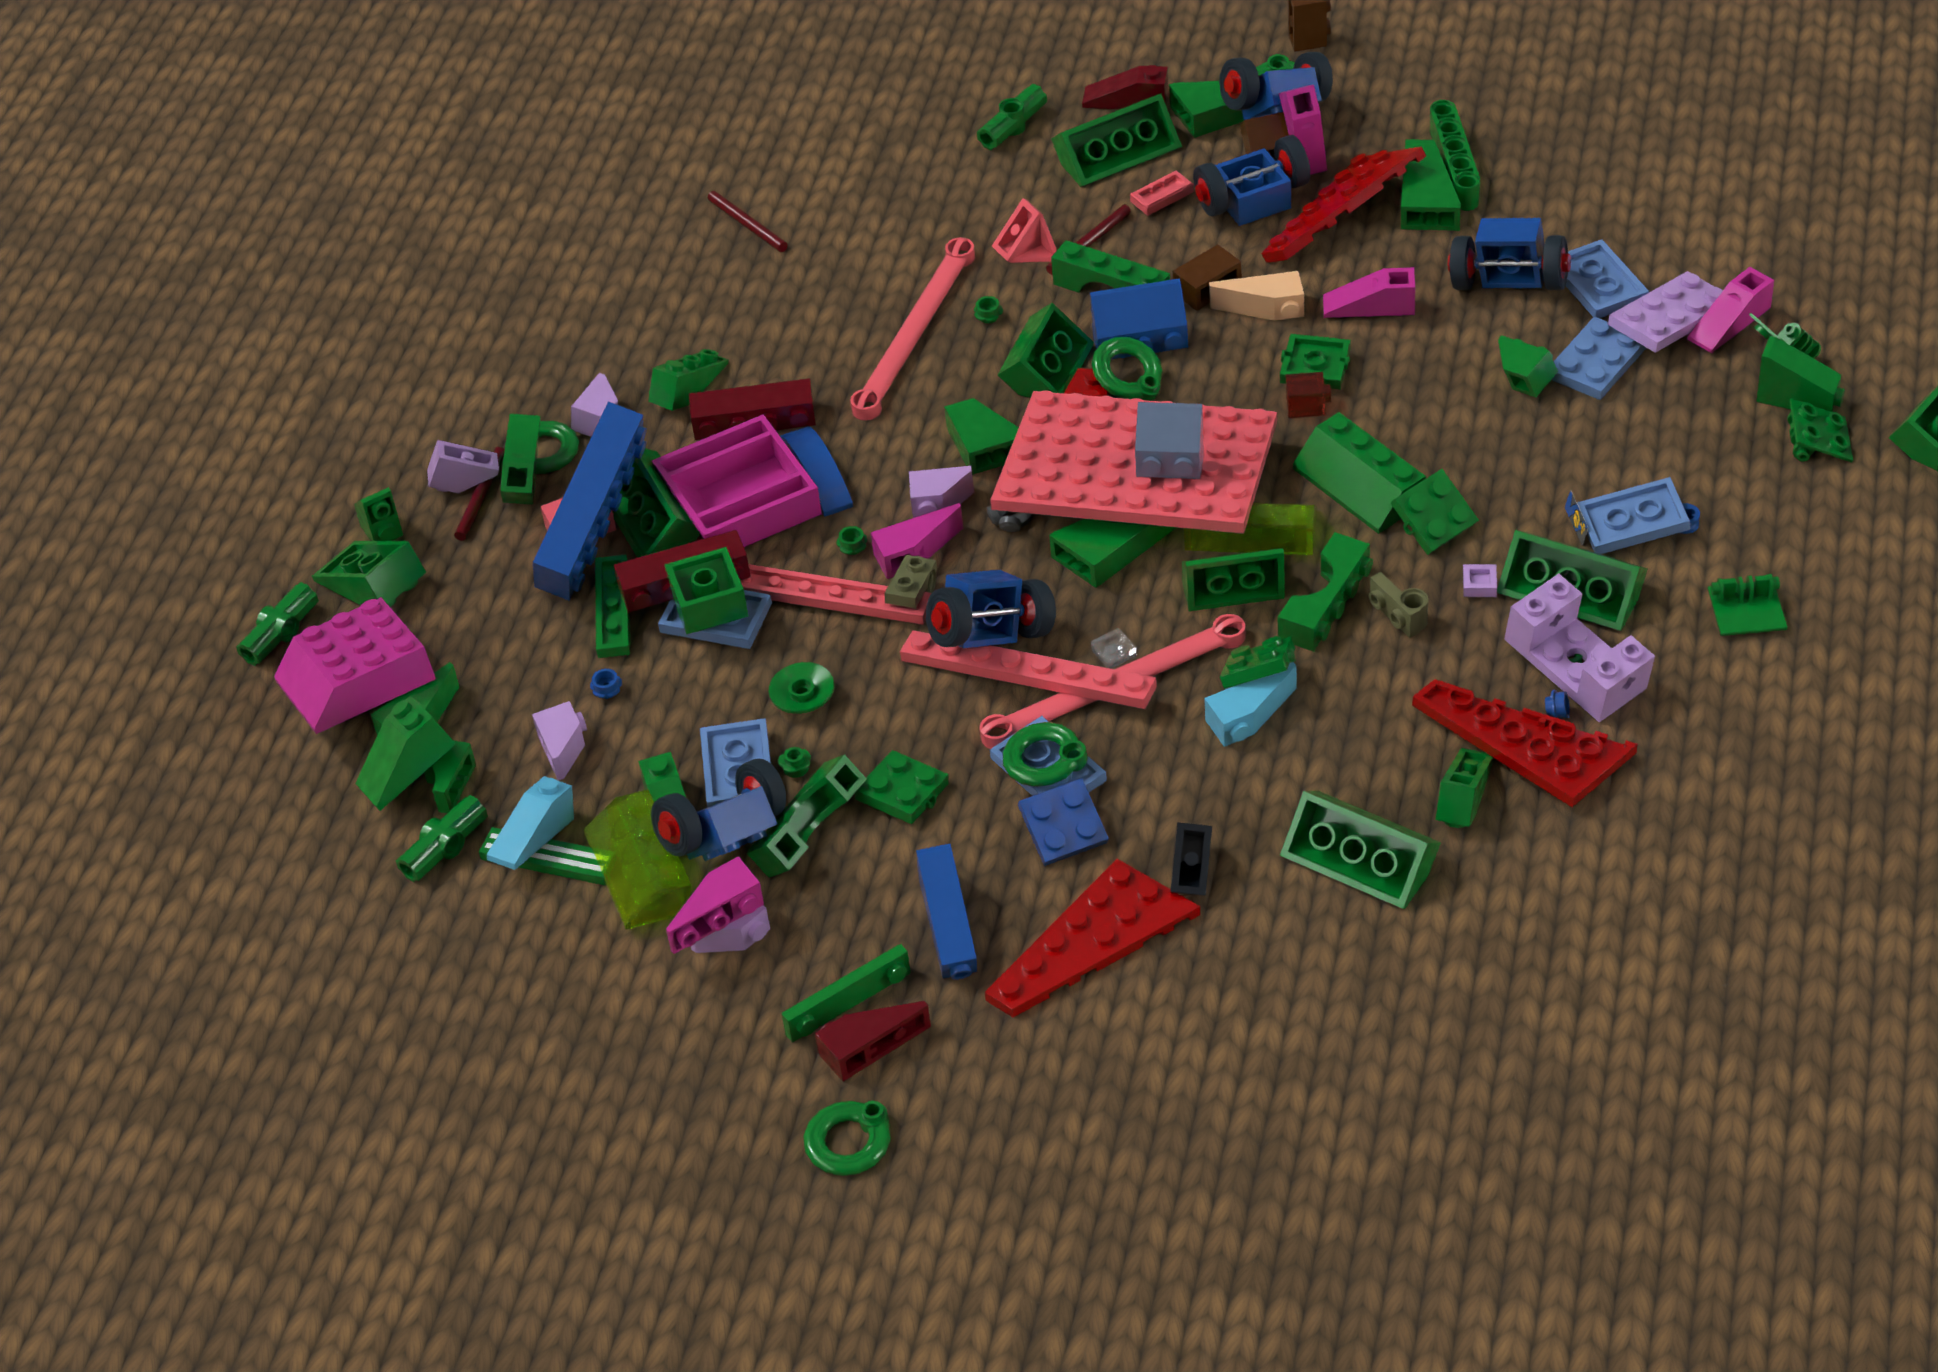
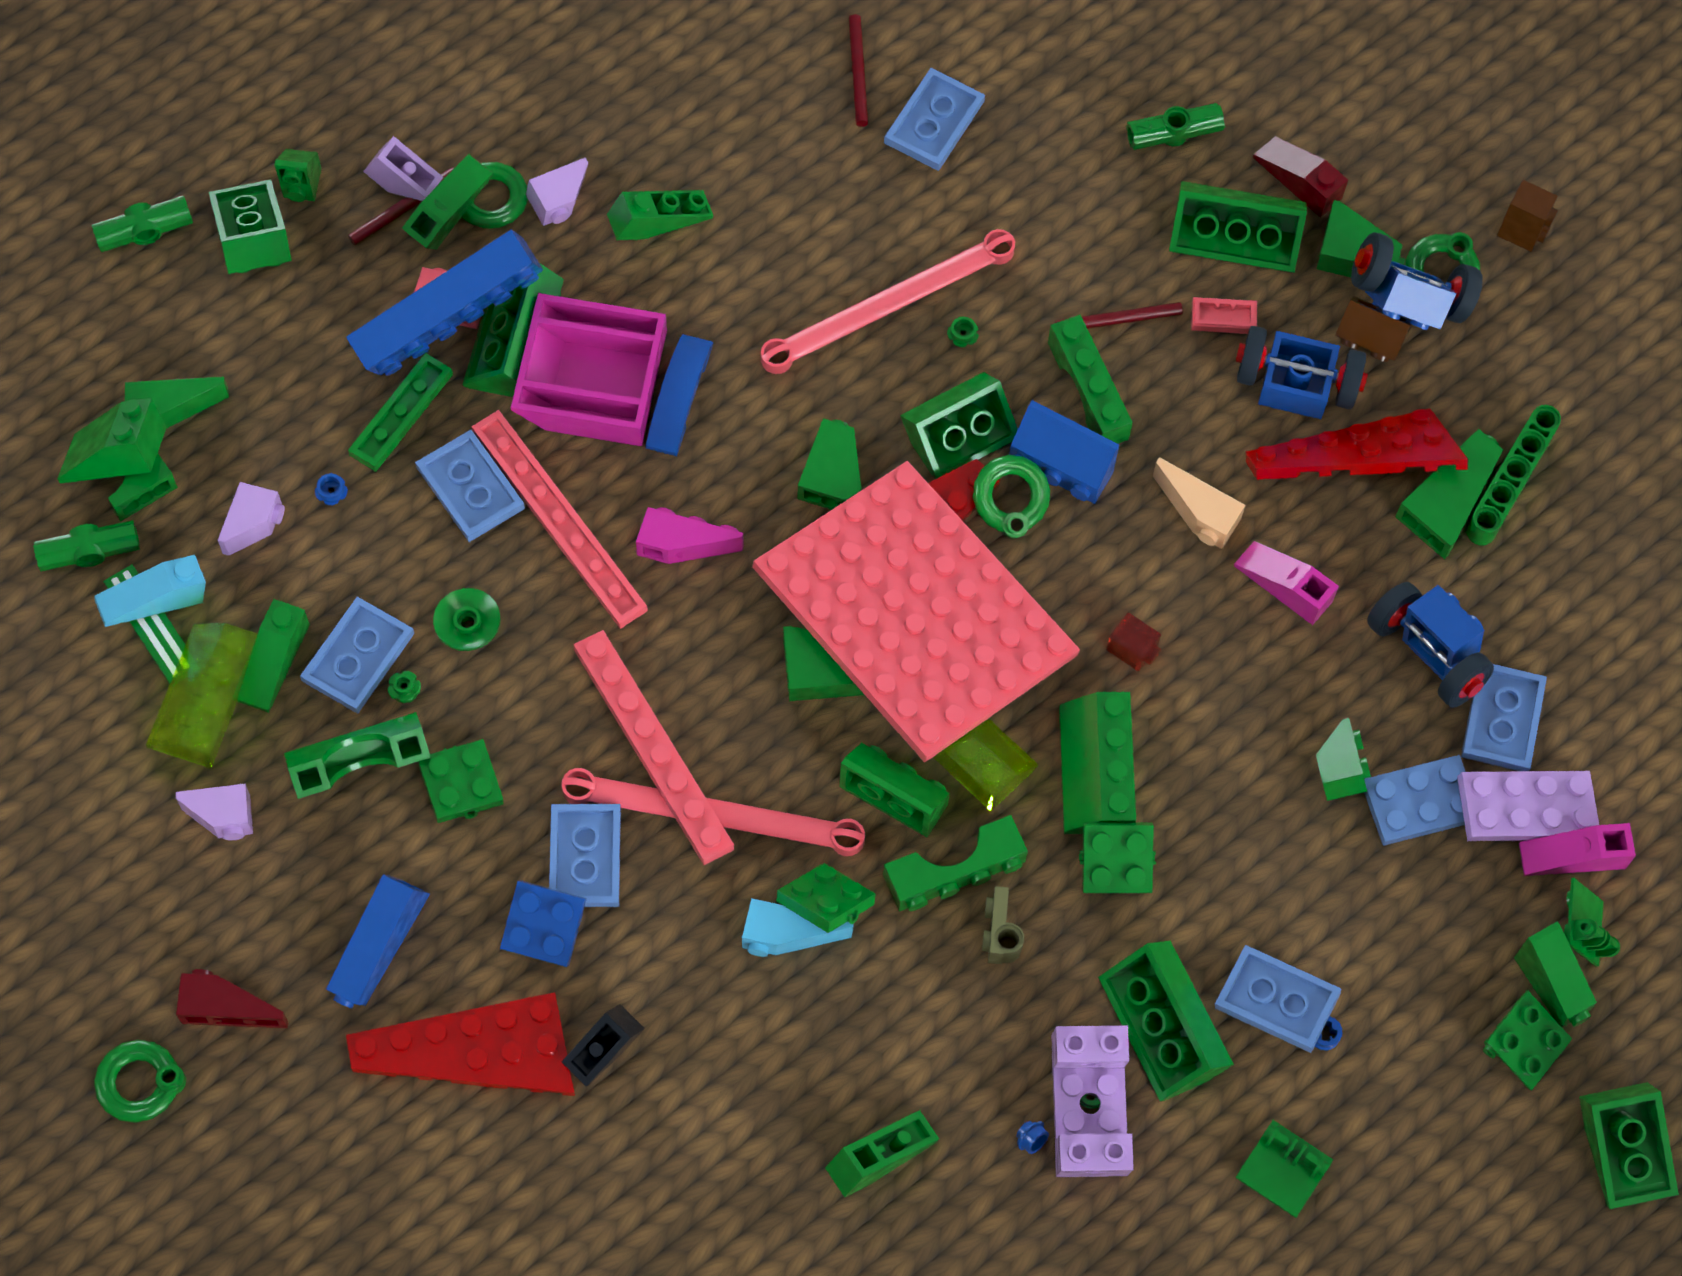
camera: 30 degrees right, 20 degrees up
dark pink slope [274,597,436,734] -> none
dark red brick [614,530,751,613] -> none
brick [651,758,786,861] -> none
green slope [664,547,749,634] -> none
dark pink slope [666,856,764,954] -> none
dark red brick [689,378,816,440] -> none
green plate [781,944,911,1043] -> none
green plate [836,526,868,555] -> none
olive plate [884,555,937,609] -> none
lavender slope [909,466,974,518] -> none
brick [926,570,1056,648] -> none
coral slope [992,198,1057,263] -> none
green piece [1002,722,1088,787] -> none
clear plate [1091,628,1137,669] -> none
sand blue slope [1135,402,1204,479] -> none
reddish brown brick [1172,244,1242,311] -> none
dark pink slope [1279,85,1327,175] -> none
green plate [1280,334,1351,390] -> none
green slope [1280,791,1441,909] -> none
red wing [1412,679,1638,807] -> none
lavender plate [1463,564,1497,597] -> none
sticker [1565,491,1588,545] -> none
none -> medium blue plate [884,68,985,171]

